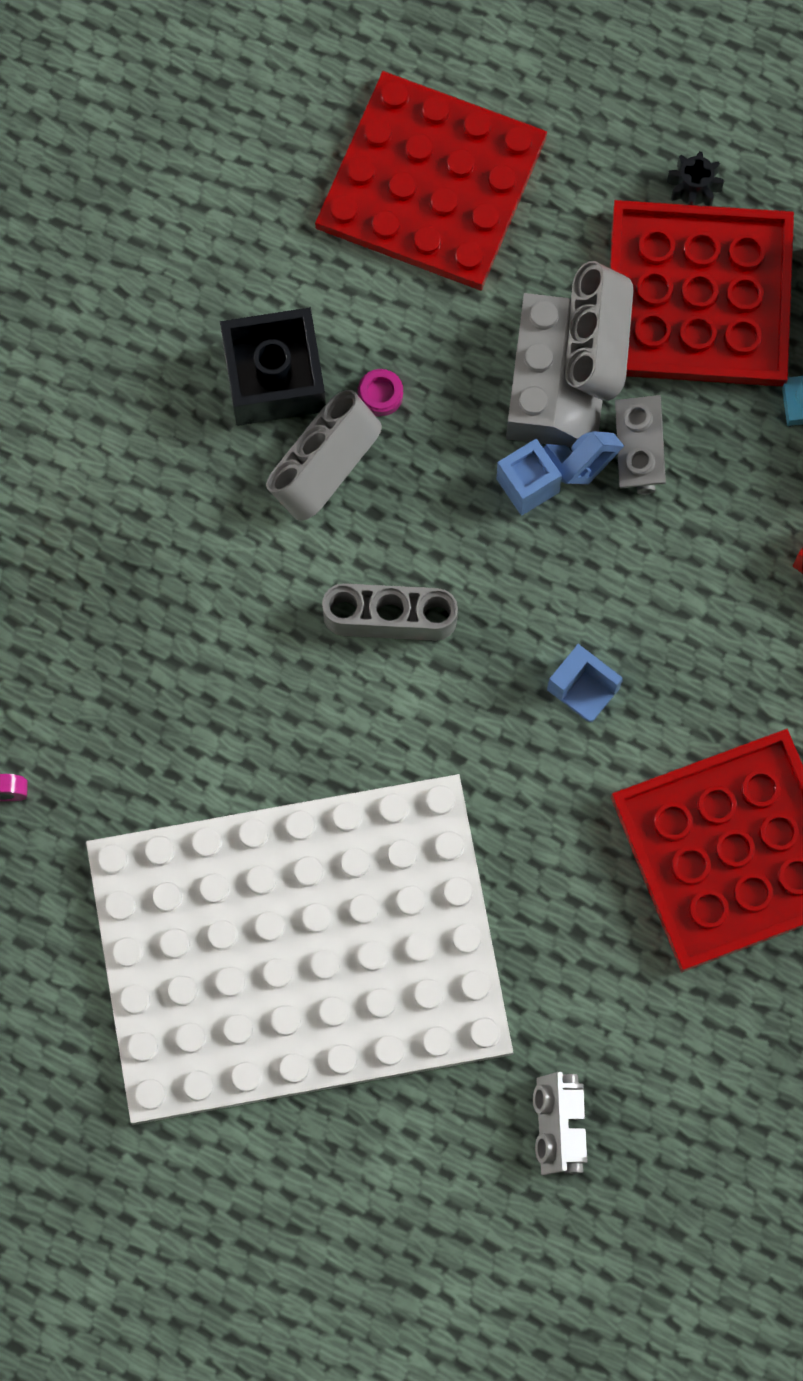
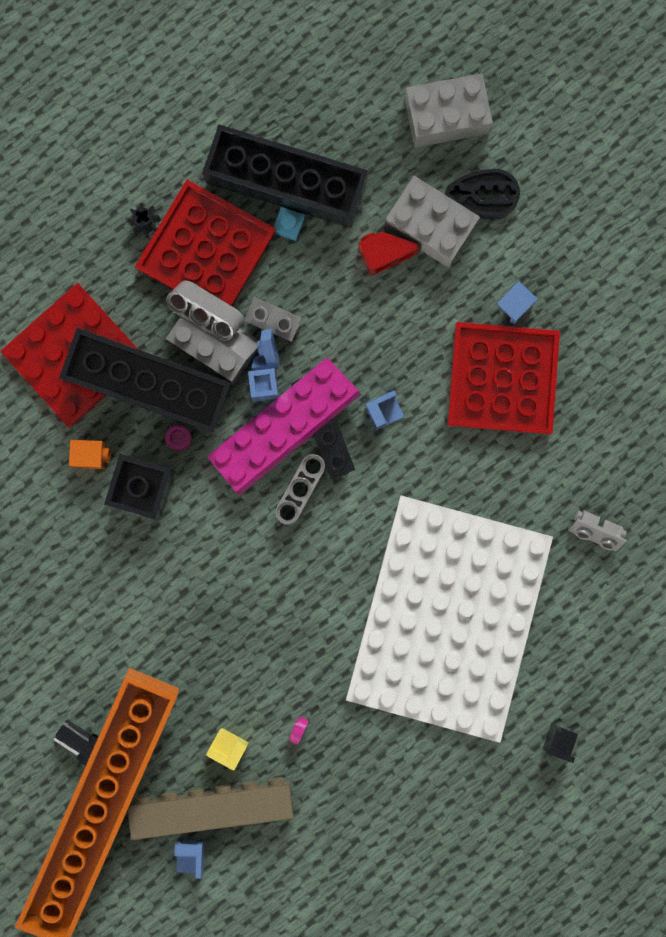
camera: 65 degrees left, 10 degrees up
light grey beam [266,390,382,521] -> none
none -> black brick [59,327,231,433]
none -> orange brick [69,440,111,469]
none -> dark pink plate [207,357,361,496]
none -> black hinge [314,421,355,479]
none -> black panel [543,724,578,763]

